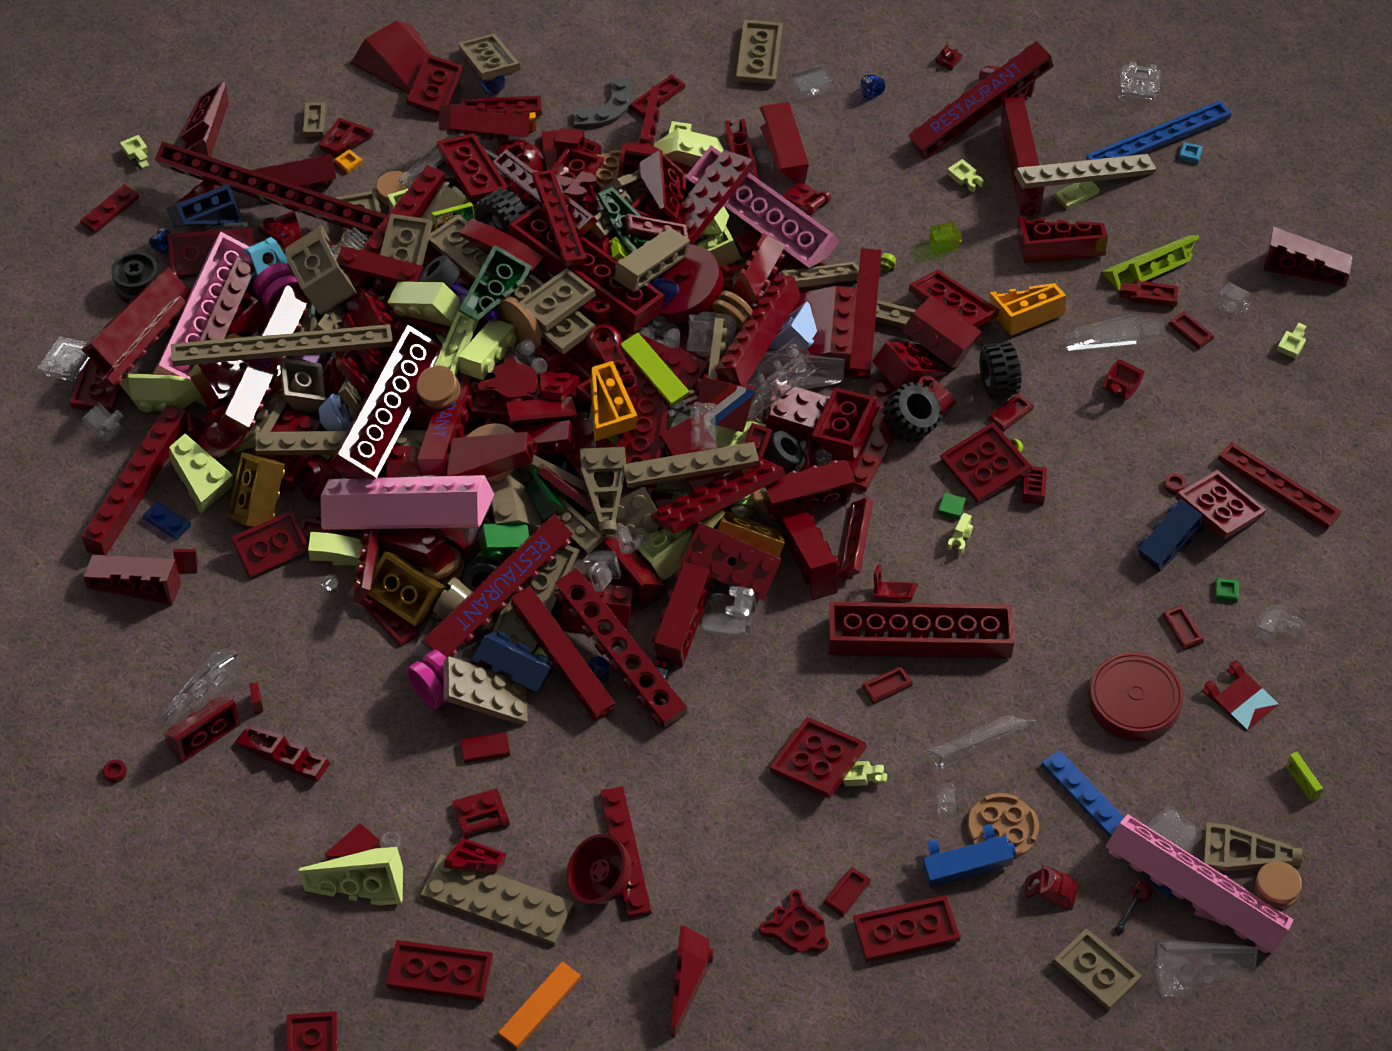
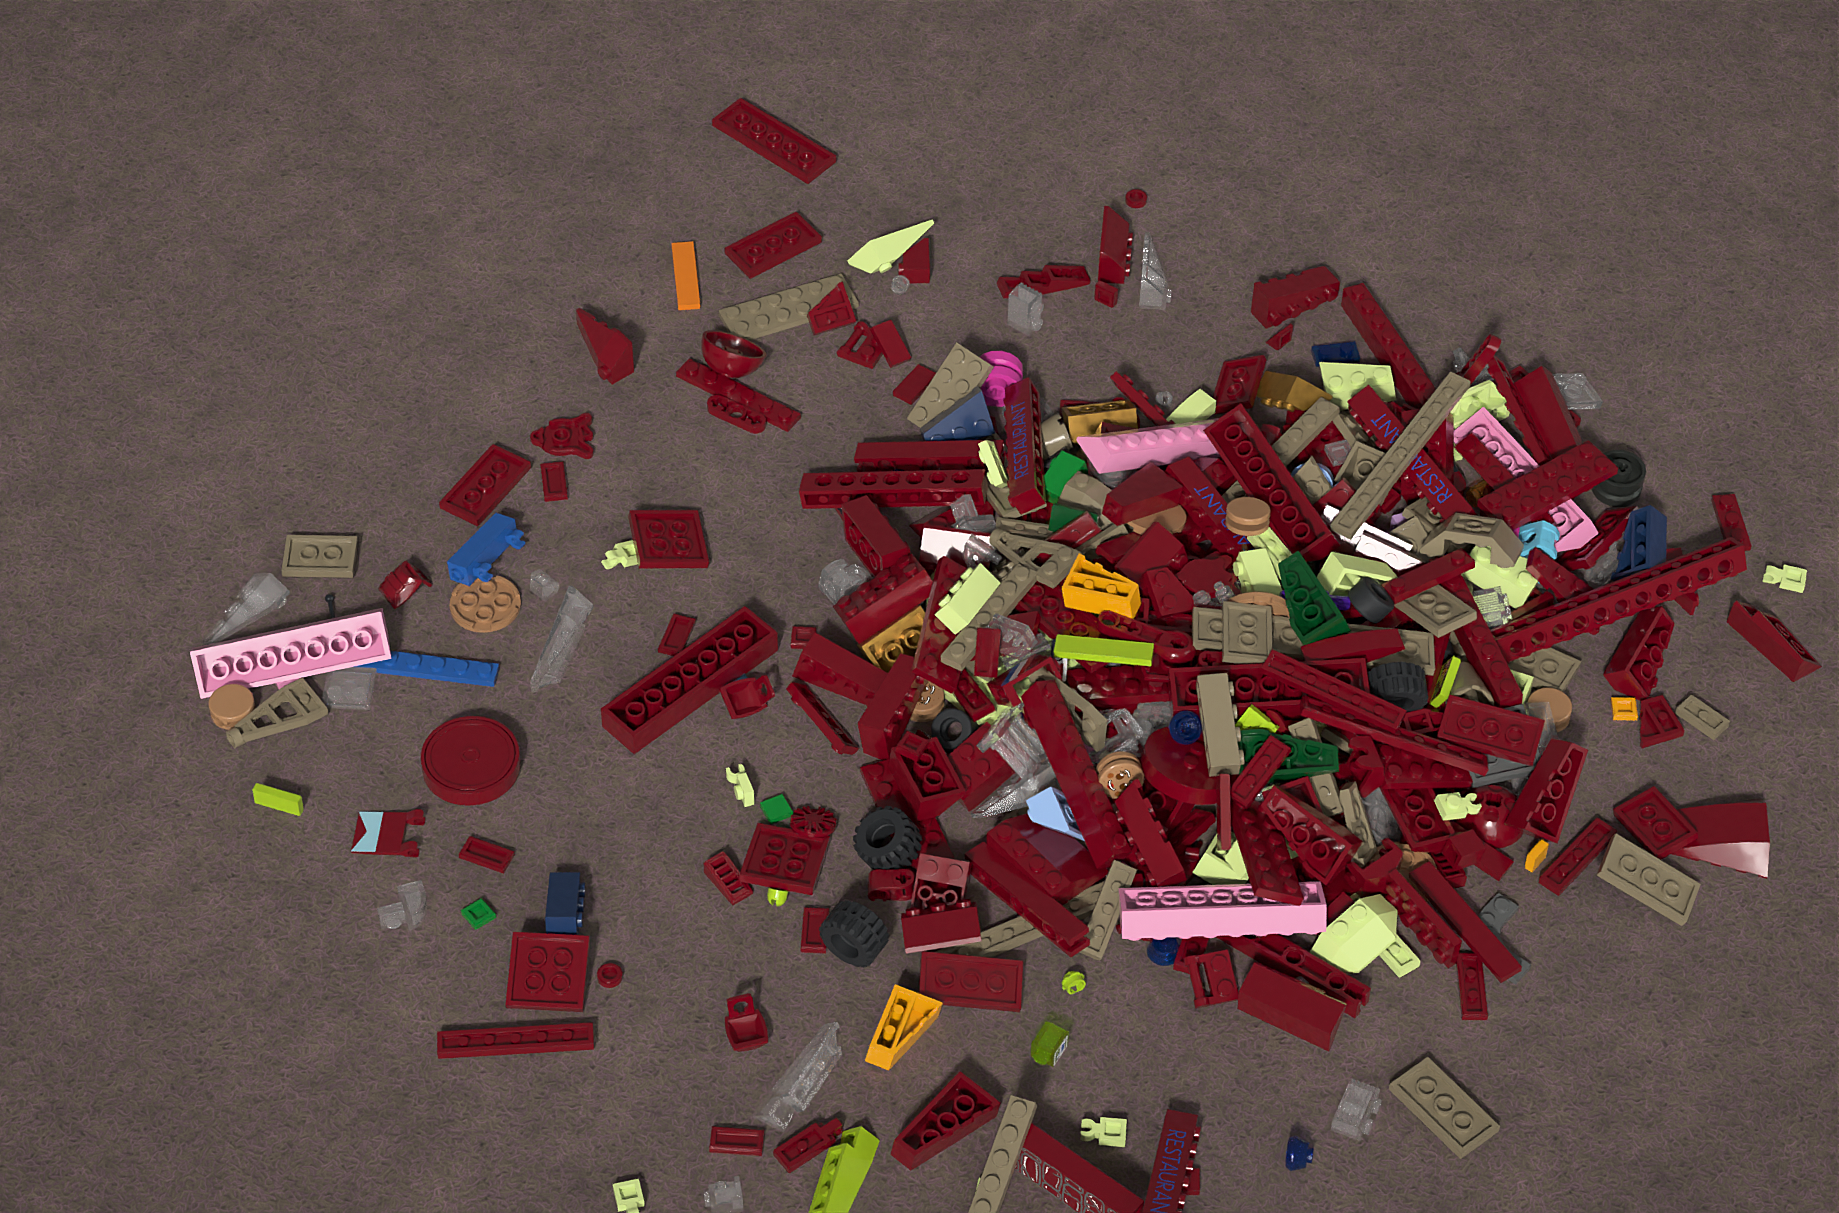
camera: 135 degrees right, 5 degrees down
none -> dark red beam [707,395,766,434]
none -> dark red wheel [790,806,836,837]
none -> dark red tile [791,626,816,649]
none -> dark red tile [870,320,911,368]
none -> dark red tile [895,731,929,762]
none -> yellowish green brick [935,563,1000,635]
none -> dark red tile [974,627,1001,678]
none -> yellowish green plate [978,440,1008,488]
none -> clear brick [1007,283,1044,336]
none -> dark red tile [1216,774,1231,851]
none -> clear tile [1324,440,1351,466]
none -> dark red tile [1409,861,1522,983]
none -> yellowish green plate [1434,792,1482,821]
none -> dark red beam [1455,334,1501,385]
none -> dark red plate [1477,440,1618,531]

